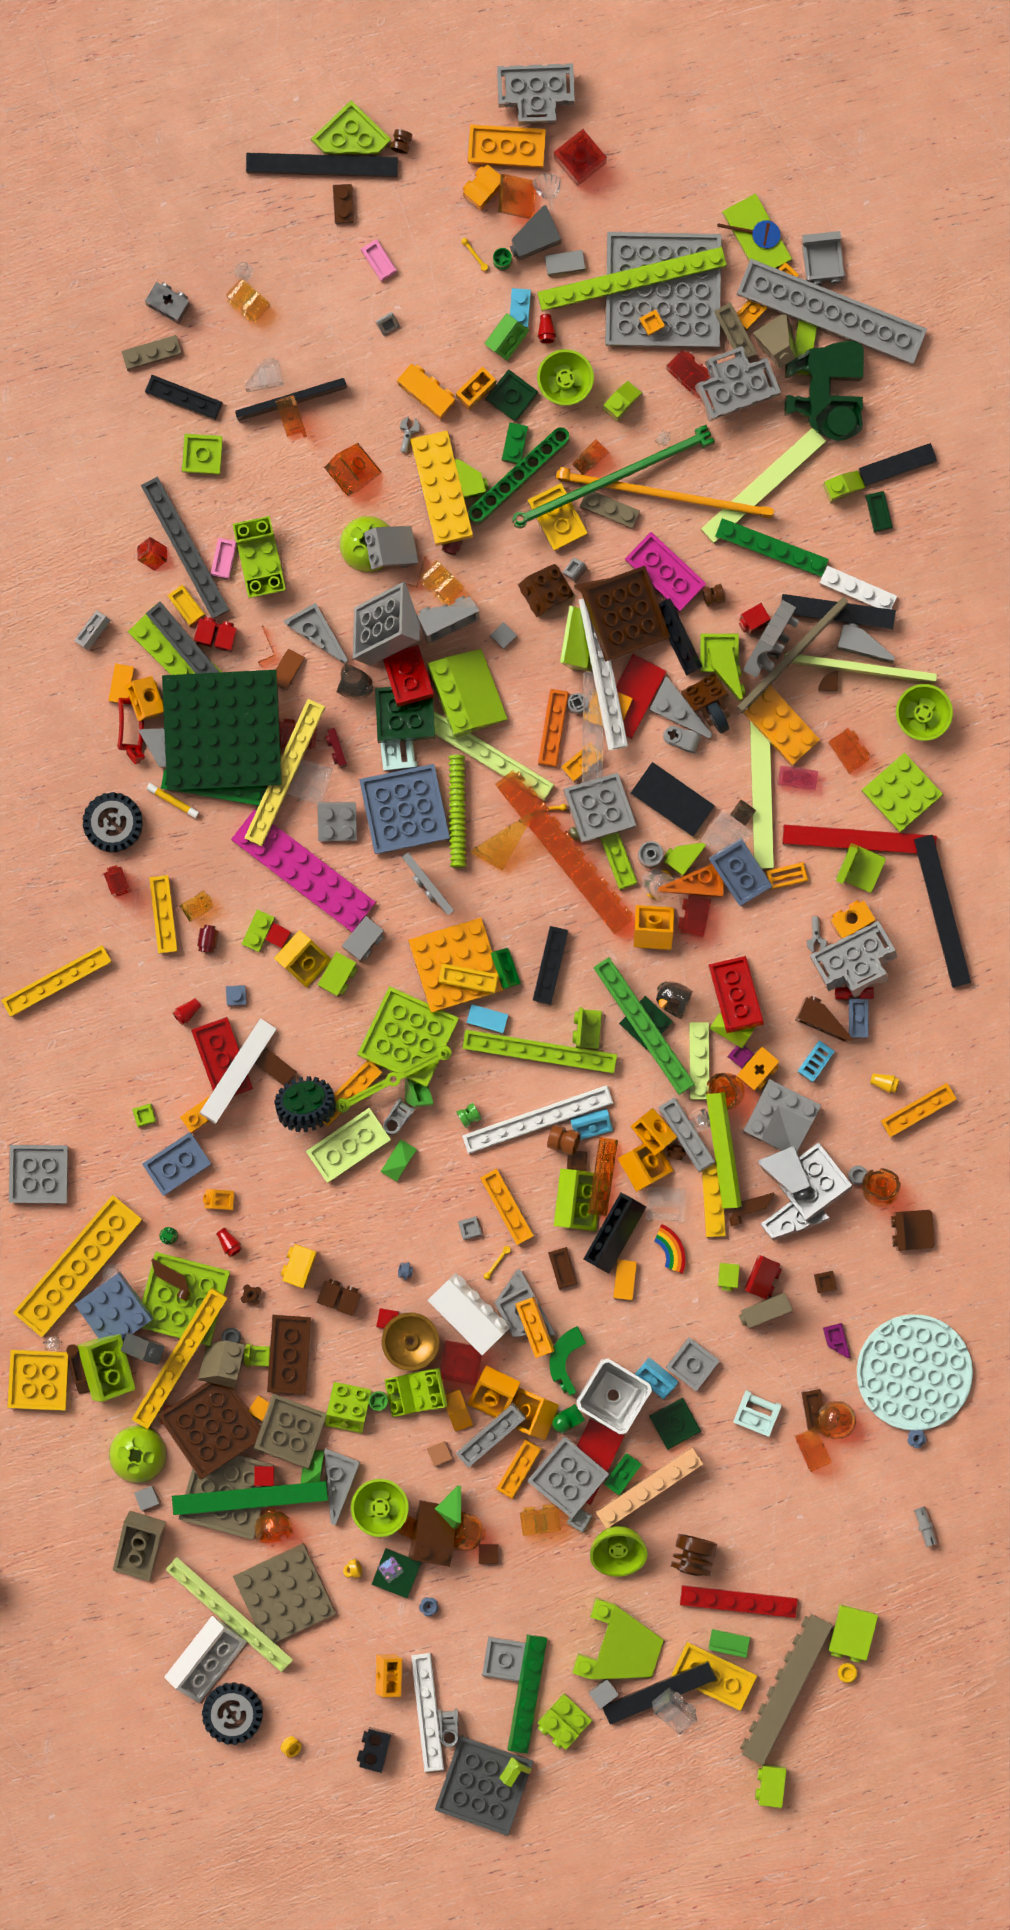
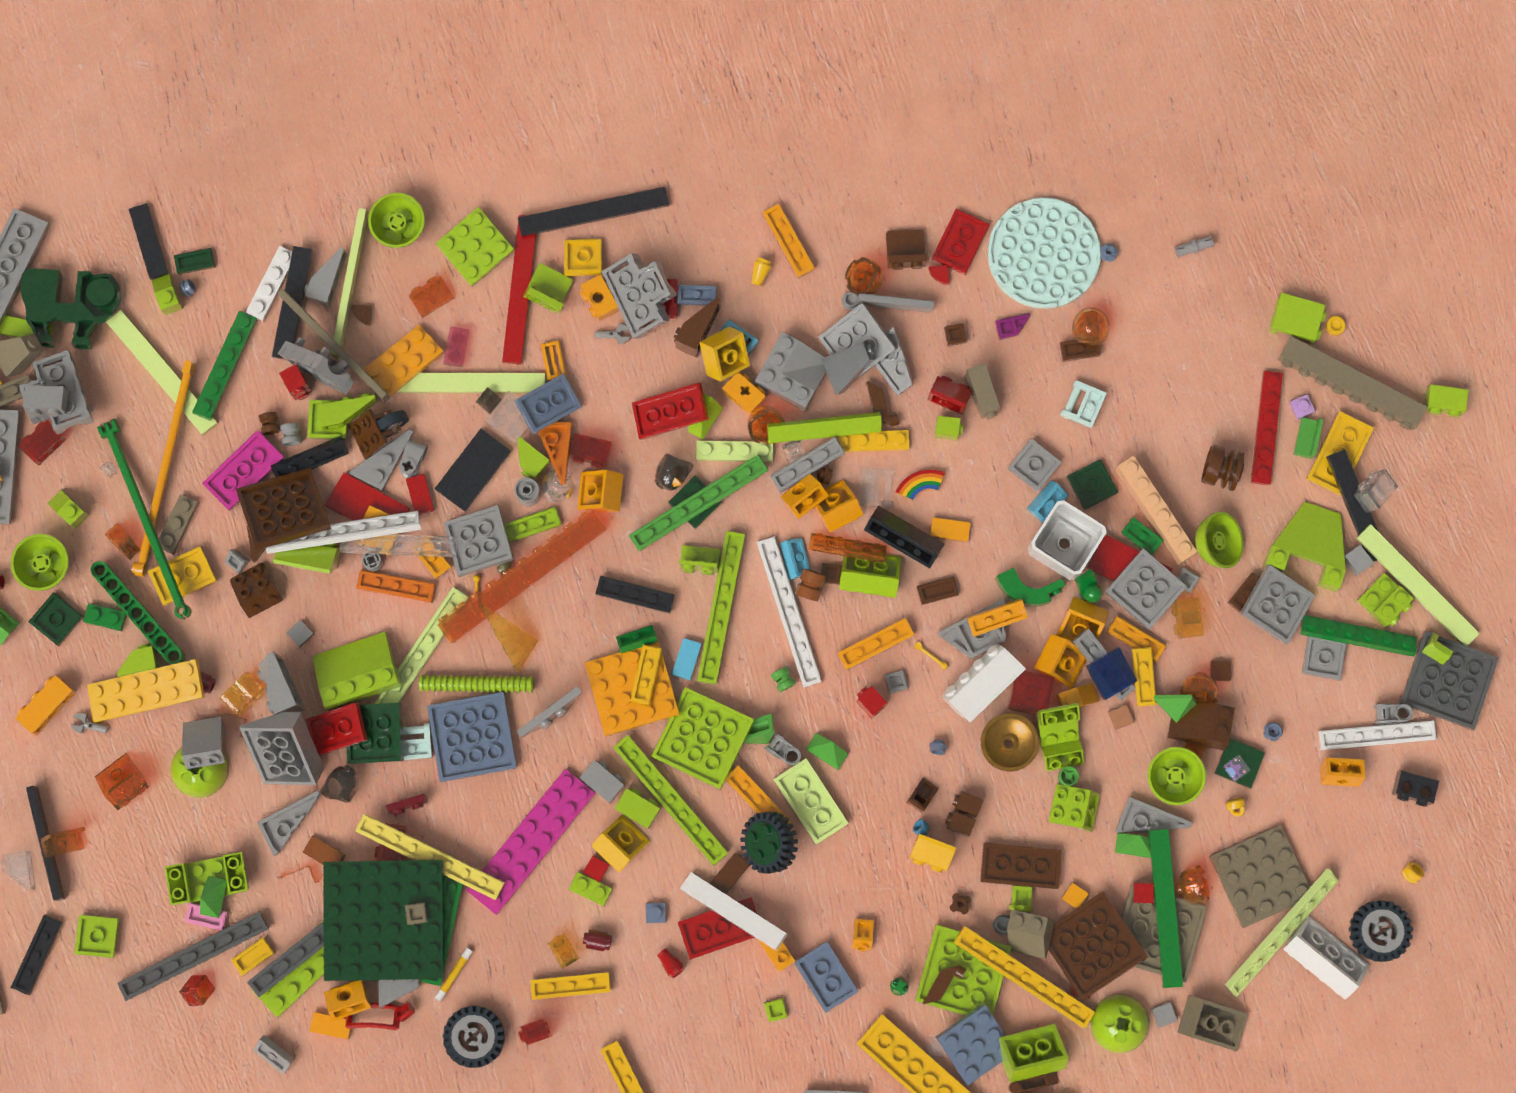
camera: 90 degrees left, 5 degrees down
dark grey slope [121,1333,165,1365] -> none
red piece [194,617,238,652] -> none
red cone [216,1228,242,1257] -> none
dark tan plate [253,1394,326,1469] -> none
clear plate [286,759,333,804] -> none
light grey plate [317,802,357,841] -> none
lime piece [336,1045,452,1113] -> none
red plate [376,1308,399,1329] -> none
light orange brick [456,366,496,410] -> none
magenta tile [727,1045,754,1069] -> none
clear orange panel [794,1428,831,1472] -> none
none -> light grey brick [23,385,68,417]
none -> sand blue plate [179,279,196,297]
none -> bright green slope [200,876,227,918]
none -> light grey wheel [280,423,301,446]
none -> dark tan tile [405,902,428,925]
none -> red tile [406,474,435,515]
none -> yellow tile [564,239,602,276]
none -> lime plate [613,735,728,866]
none -> yellow brick [700,326,750,382]
none -> light grey tile [856,293,934,312]
none -> red brick [856,686,887,719]
none -> reddish brown slope [906,778,939,813]
none -> dark azure hinge [913,819,930,836]
none -> red tile [928,265,949,285]
none -> red tile [932,208,990,275]
none -> clear blue tile [1086,647,1137,700]
none -> yellow tile [1132,647,1157,707]
none -> reddish brown plate [1227,572,1259,612]
none -> light grey plate [1239,565,1315,644]
none -> lavender plate [1289,394,1315,420]
none -> yellowish green tile [1356,524,1480,646]

